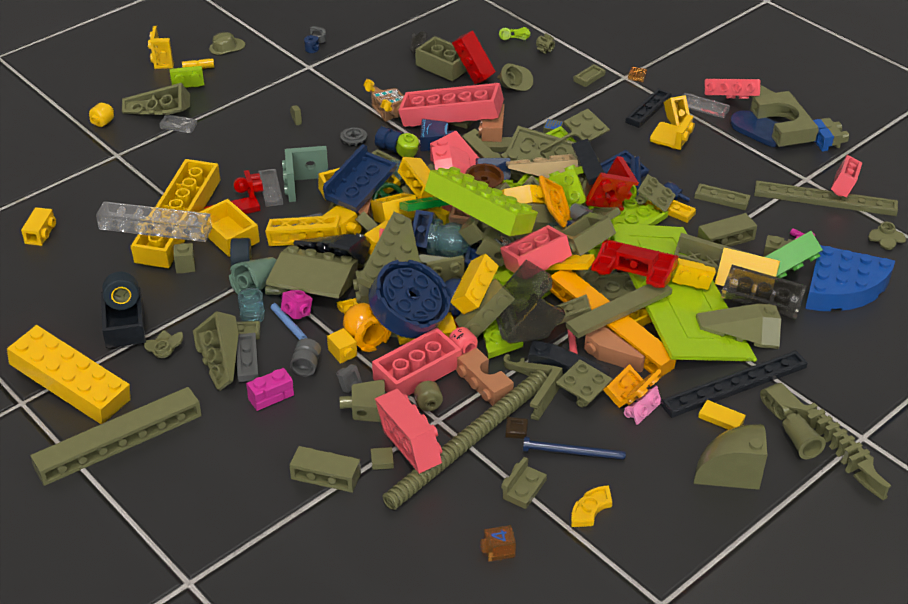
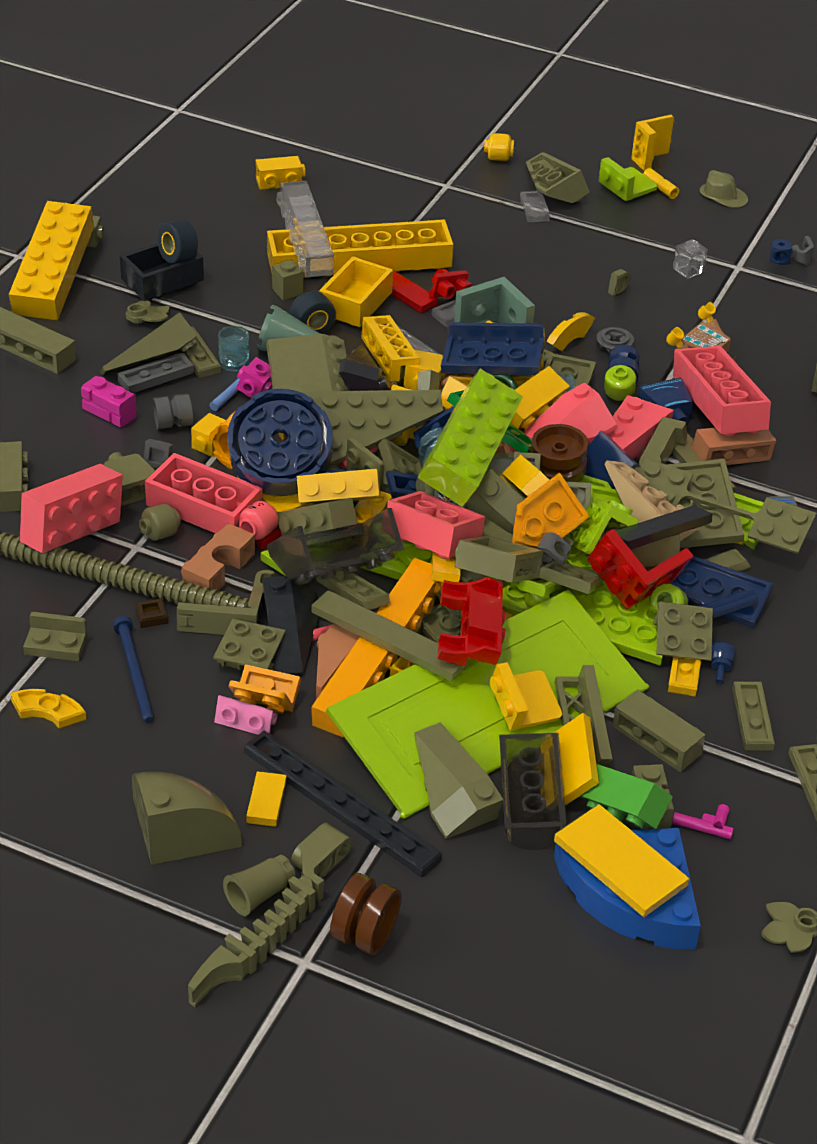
camera: 65 degrees right, 0 degrees up
none -> reddish brown wheel [330,873,402,955]
none -> yellow tile [547,312,595,351]
none -> yellow tile [554,804,689,917]
none -> clear brick [673,239,708,279]

